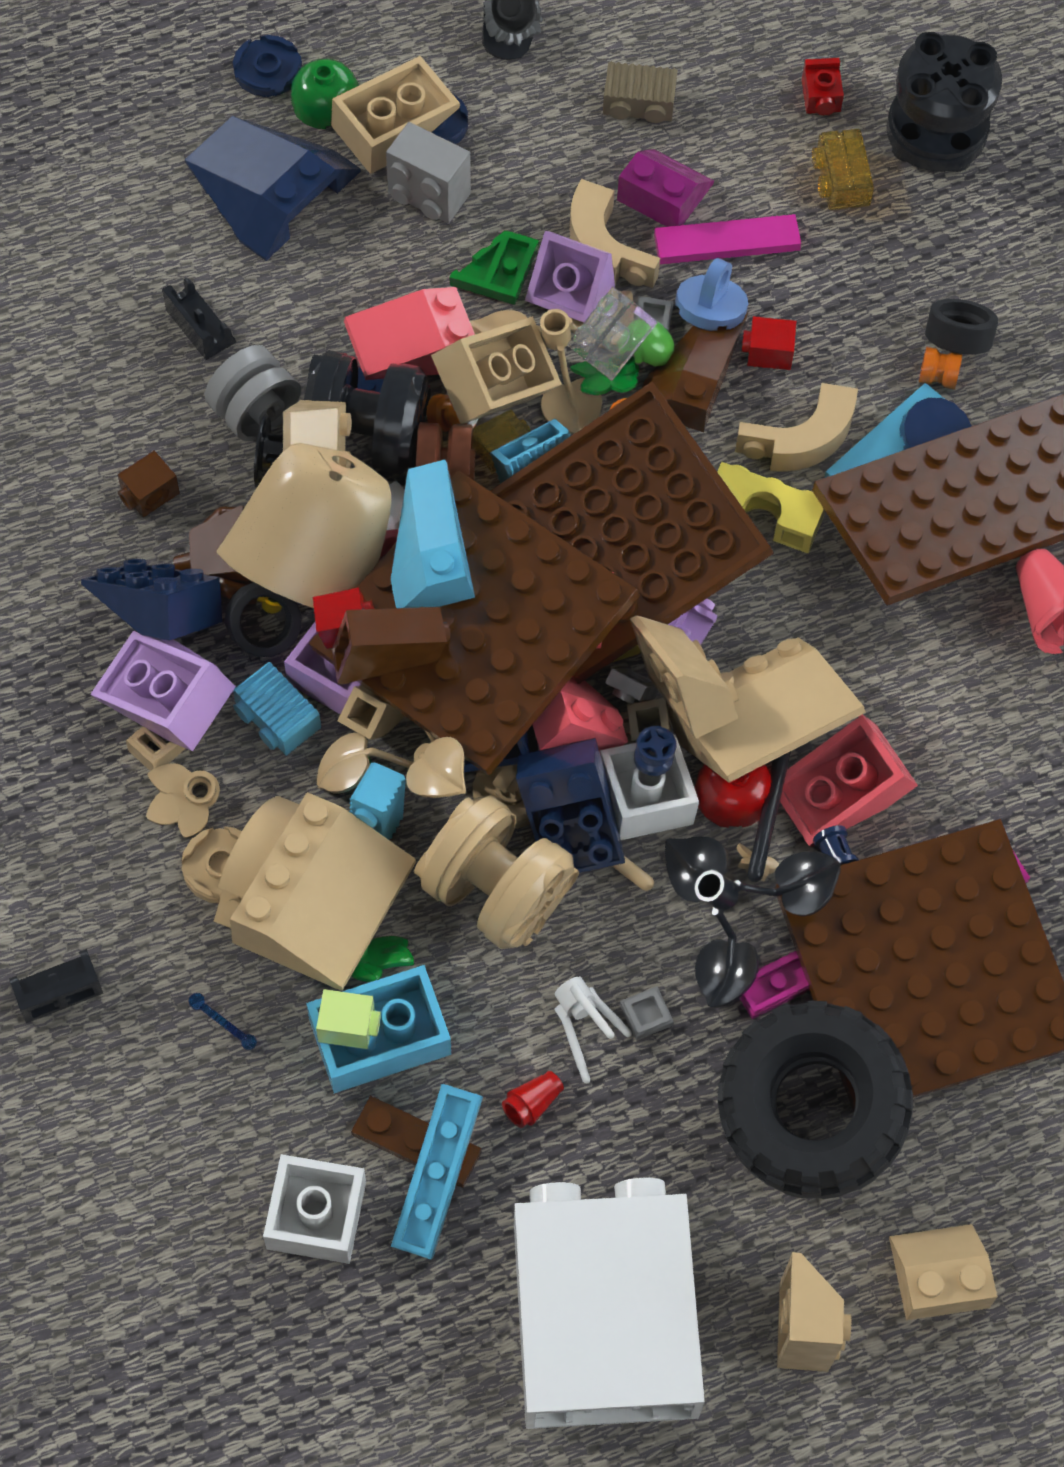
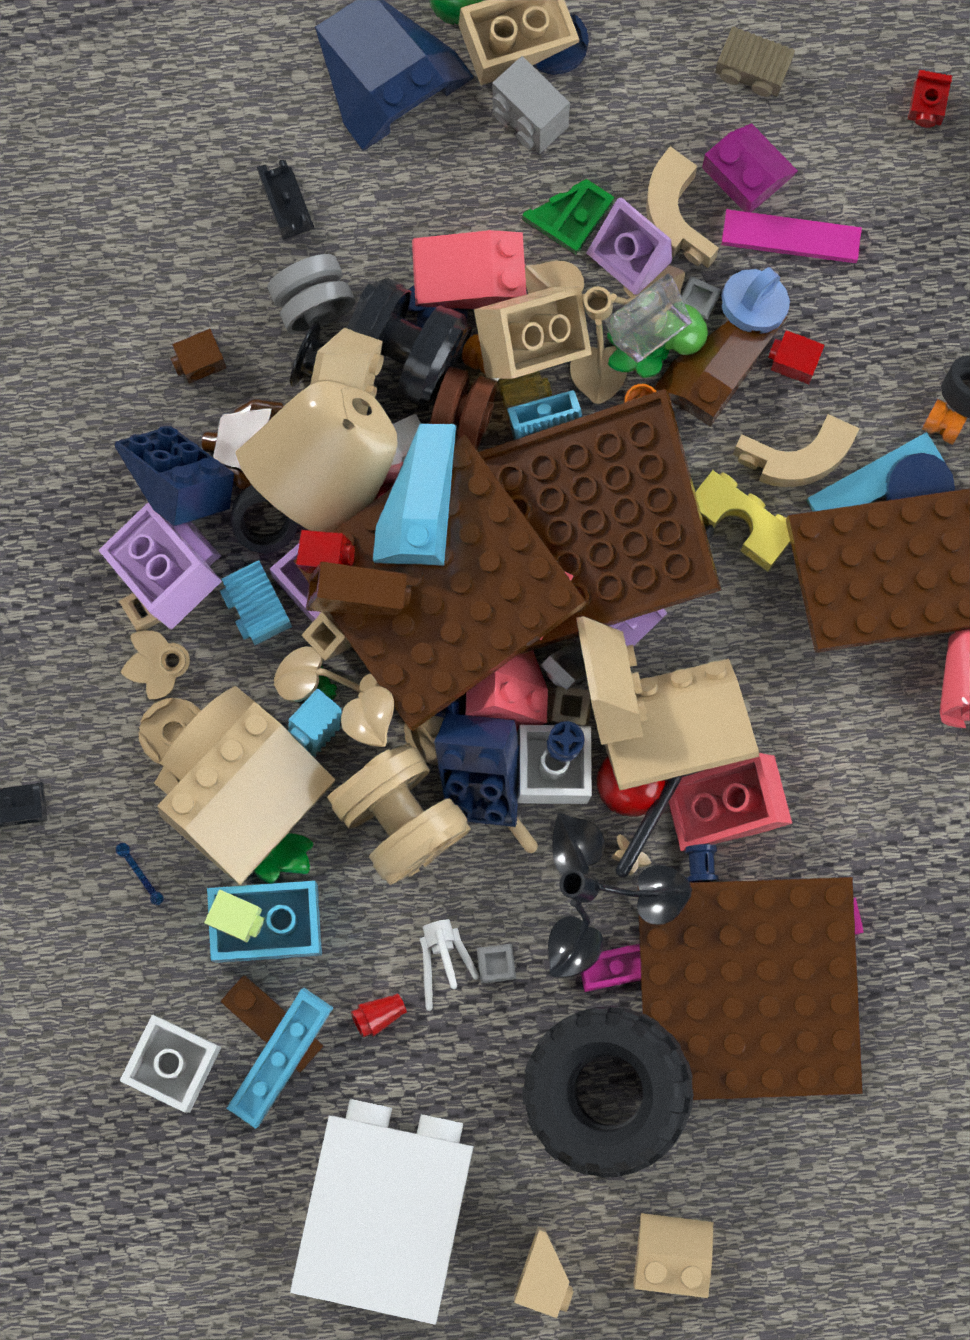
camera: 20 degrees right, 15 degrees up
clear yellow brick [812,129,874,210] -> none

